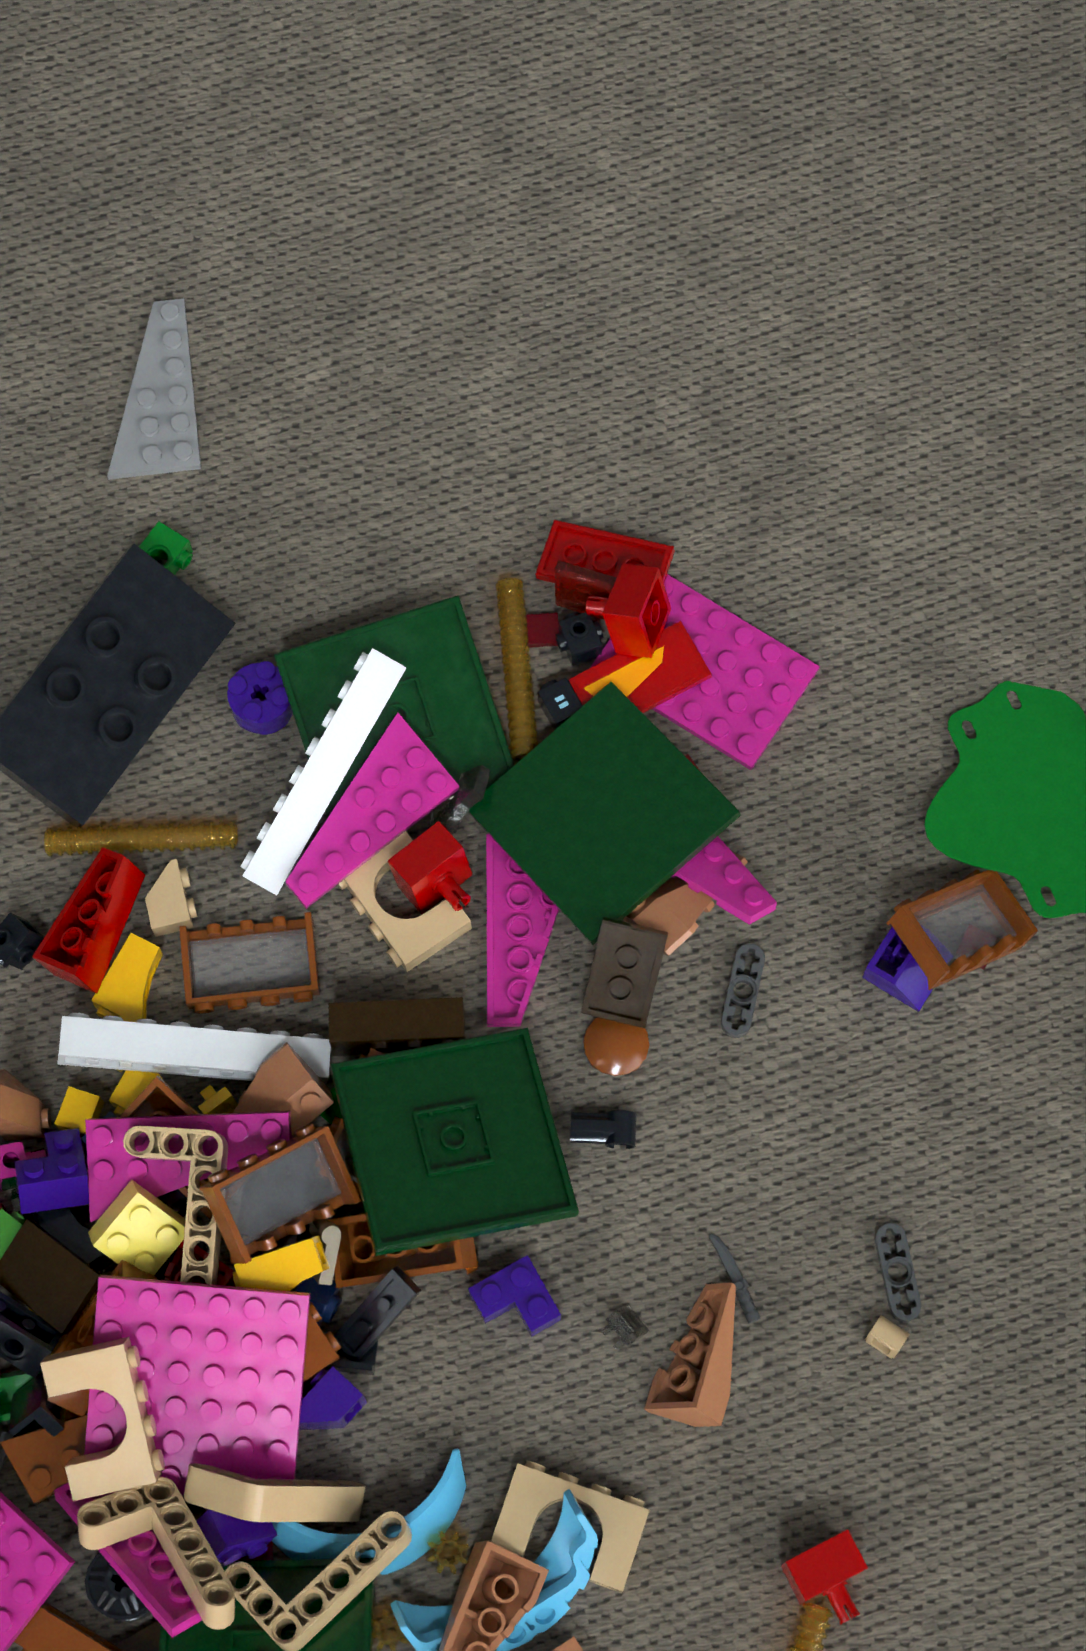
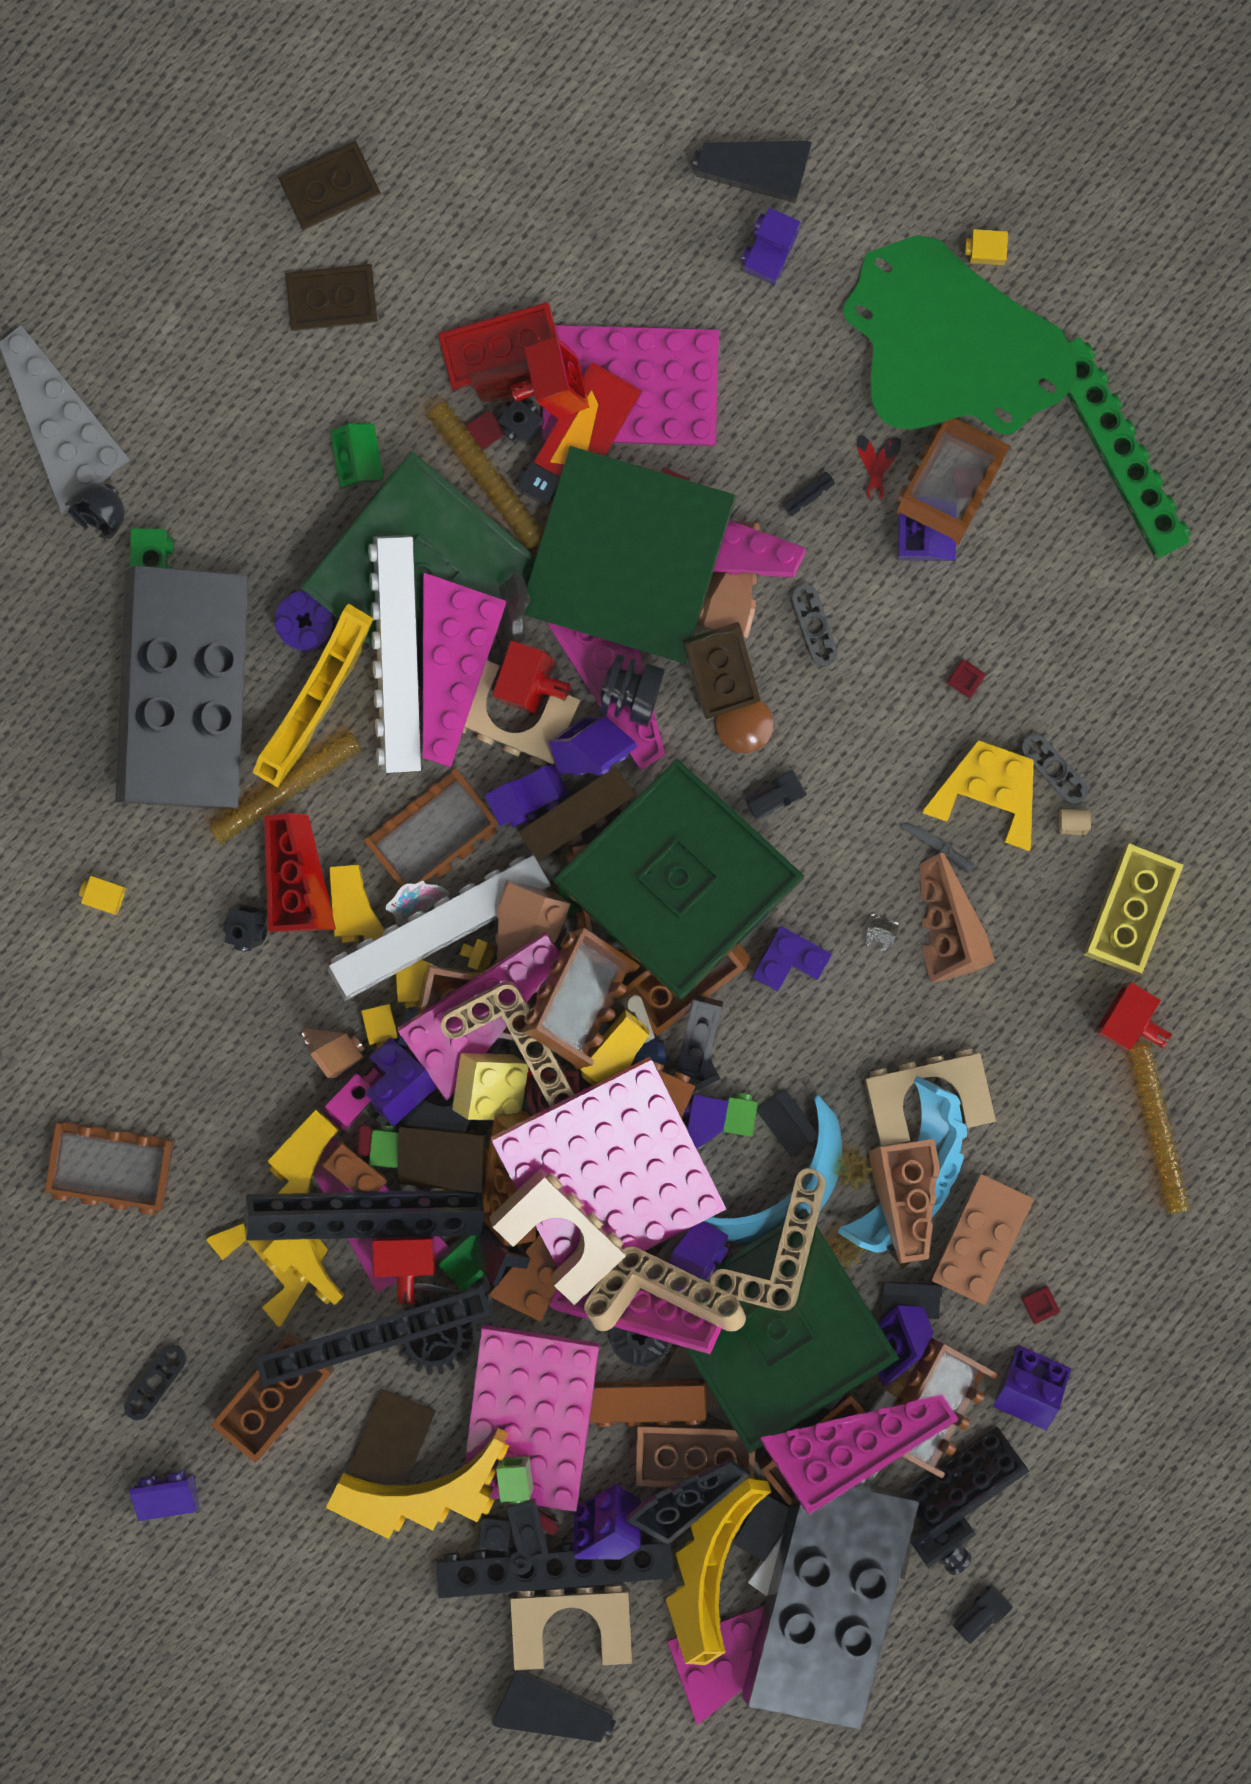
camera: 30 degrees left, 15 degrees up
tan slope [145,859,198,937] -> none
tan beam [183,1464,366,1522] -> none
none -> black cylinder [65,483,125,539]
none -> yellow arch [252,604,374,787]
none -> dark brown tile [278,141,381,231]
none -> dark brown tile [285,264,378,331]
none -> green panel [330,424,384,487]
none -> sticker [385,881,450,925]
none -> dark purple brick [485,764,570,828]
none -> dark purple slope [548,716,637,776]
none -> black wheel [600,654,665,727]
none -> black slope [692,141,812,203]
none -> bright green brick [723,1092,758,1137]
none -> dark purple brick [741,208,801,286]
none -> black panel [757,1089,818,1157]
none -> black axle [783,472,835,516]
none -> red piece [857,435,900,500]
none -> yellow wing [922,740,1034,851]
none -> dark red tile [946,659,986,699]
none -> light yellow brick [1083,844,1183,976]

